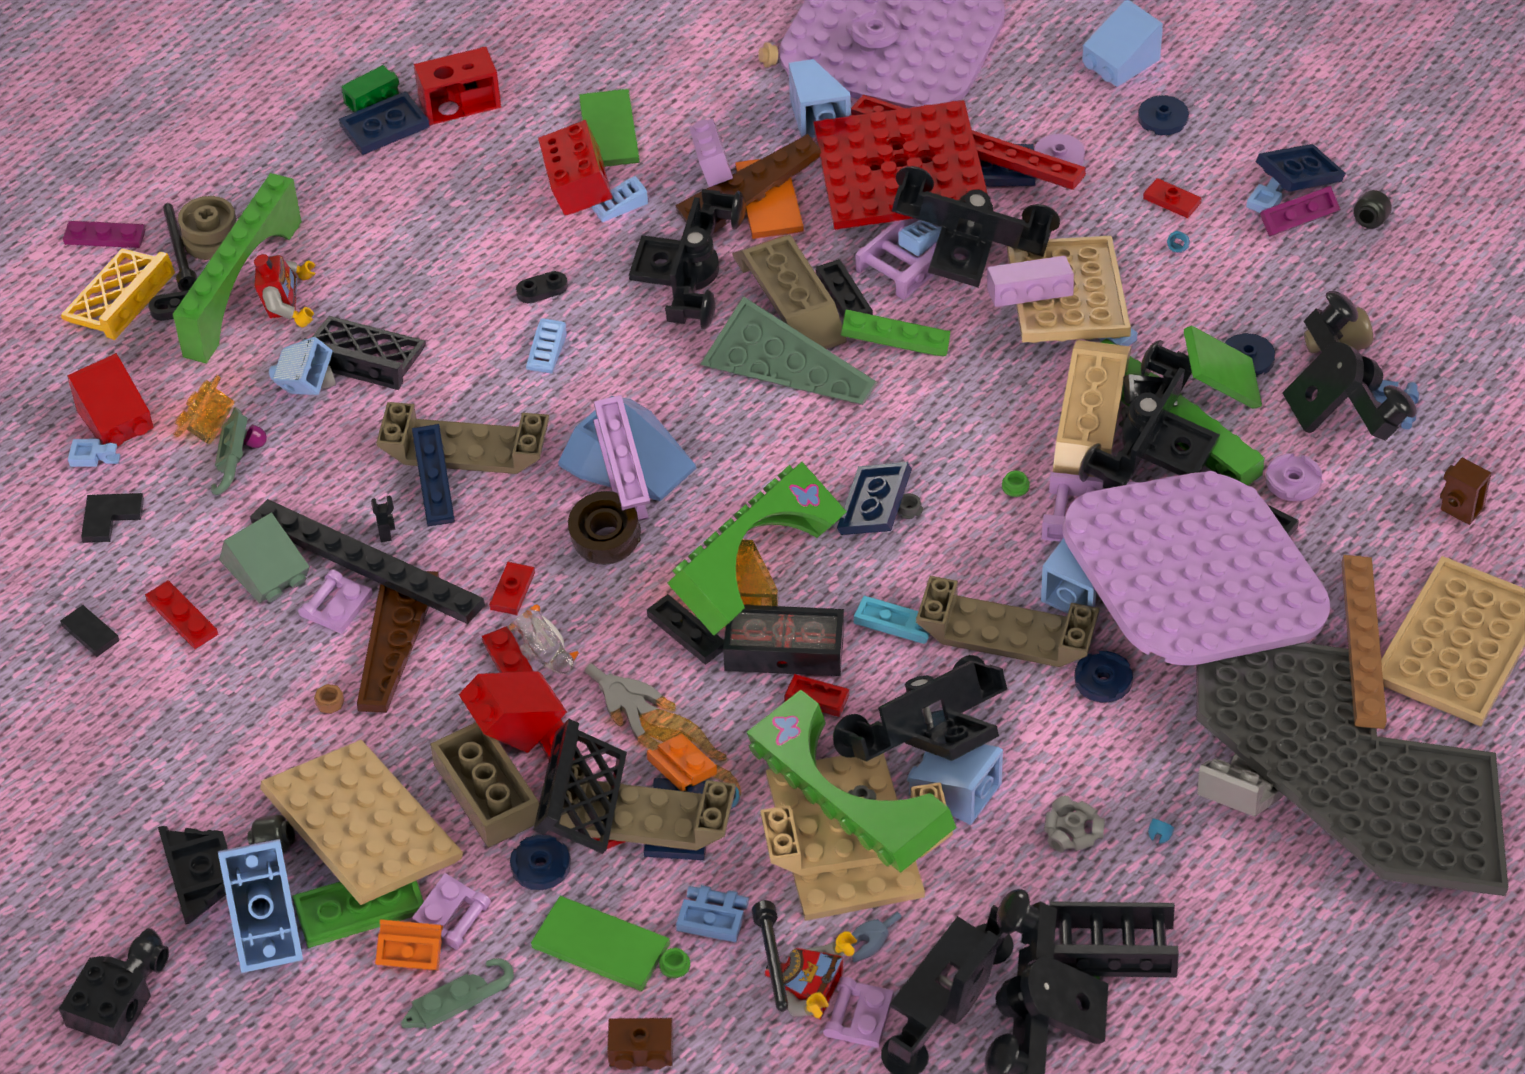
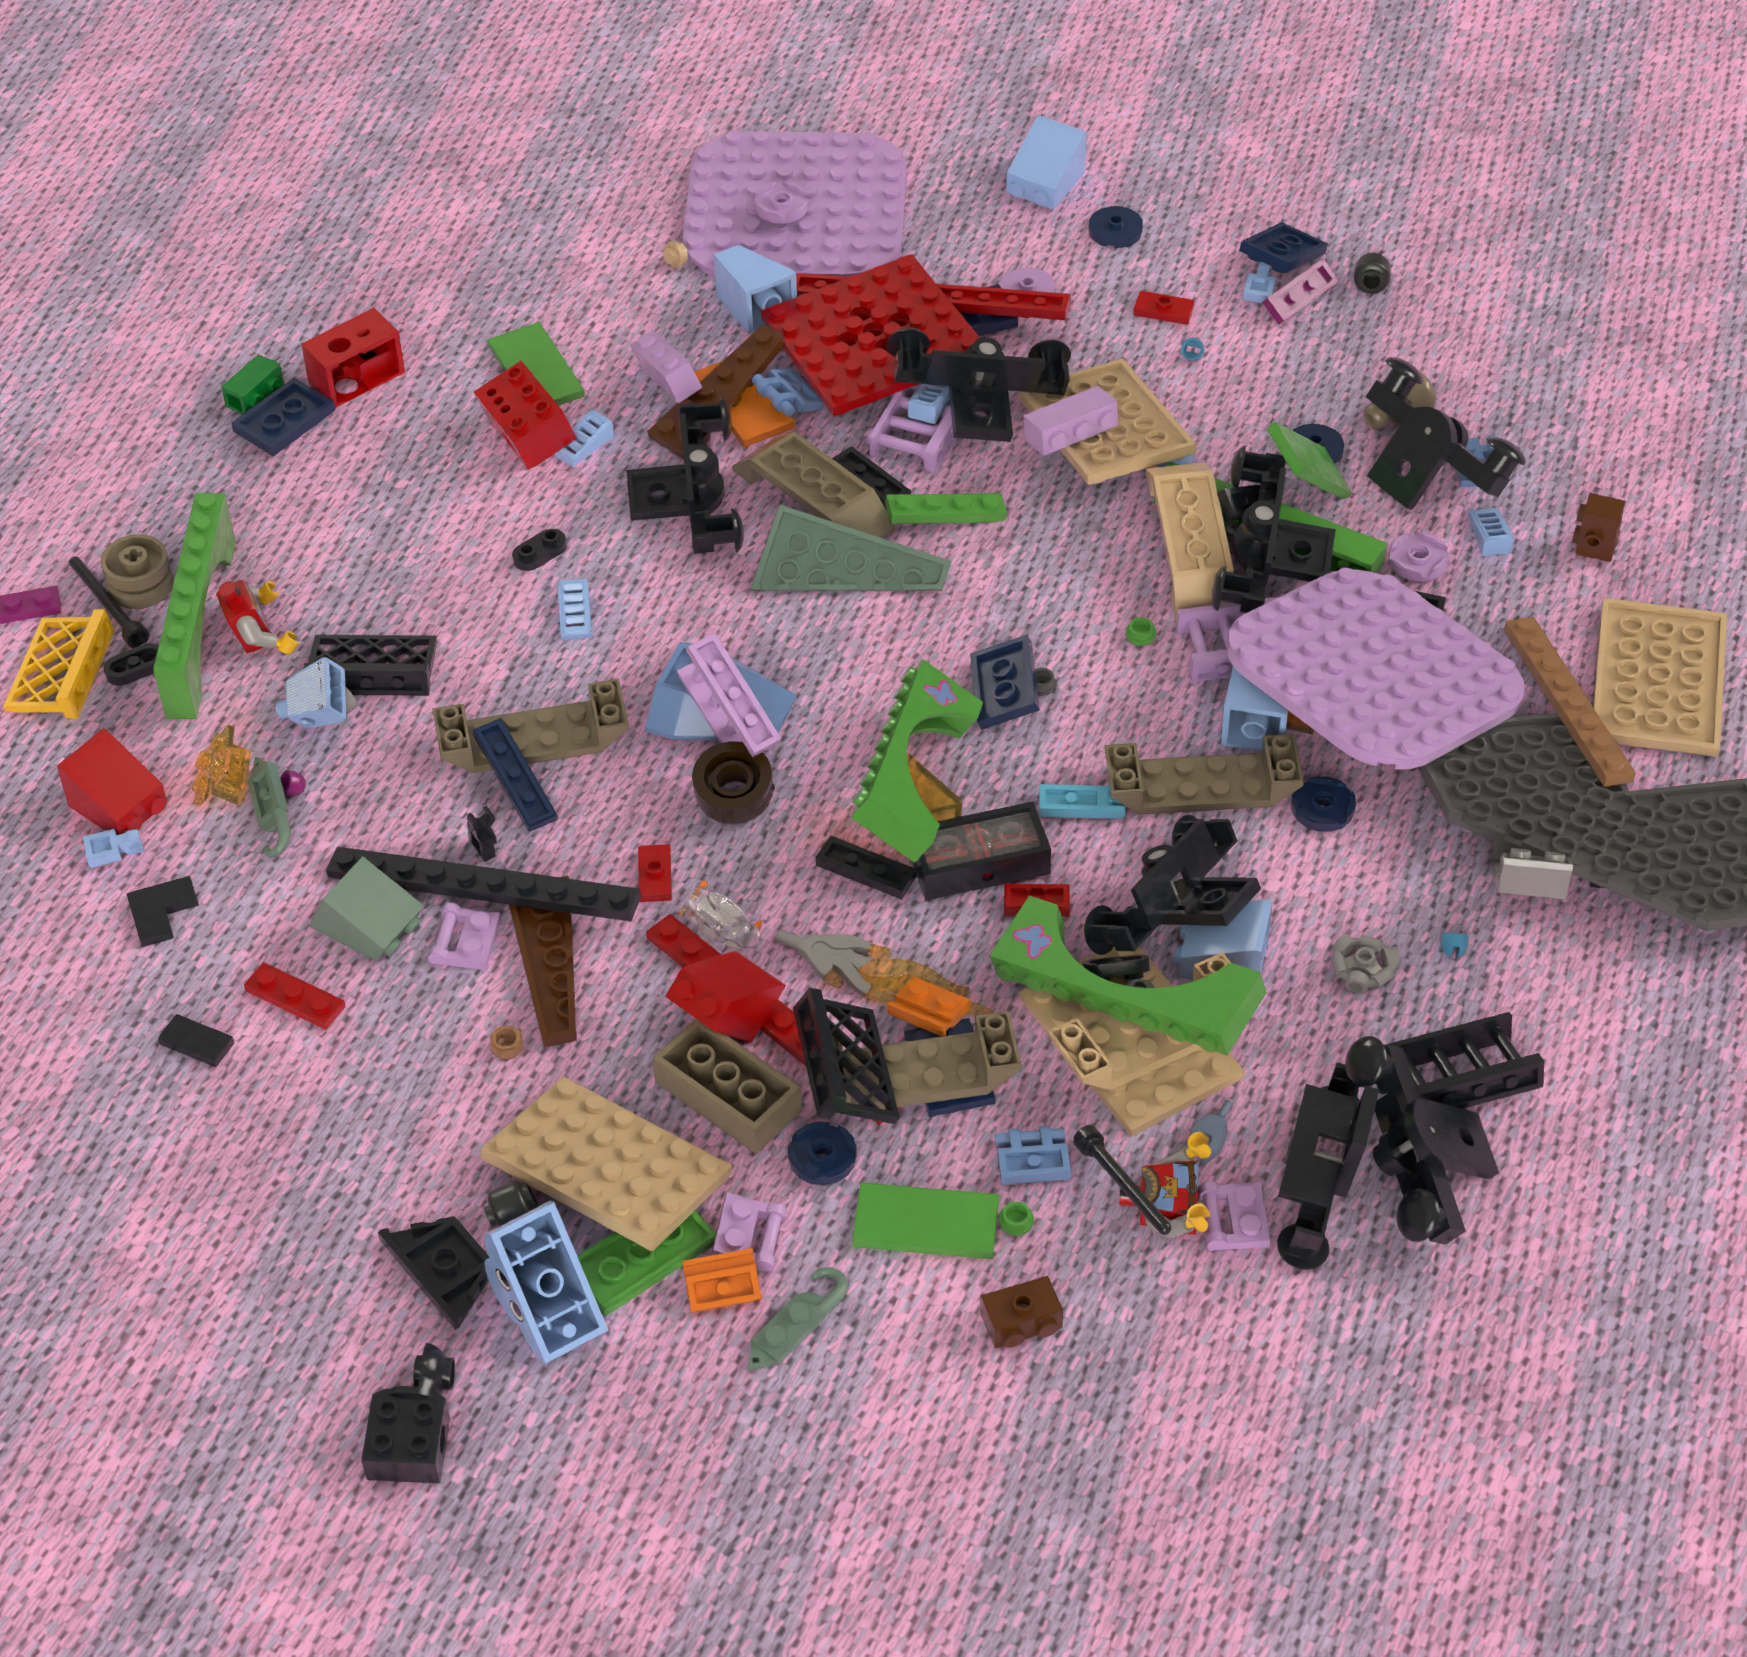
camera: 20 degrees left, 0 degrees up
none -> medium blue plate [752,367,824,417]
none -> black plate [1082,955,1150,981]
none -> light blue slope [1468,508,1514,556]

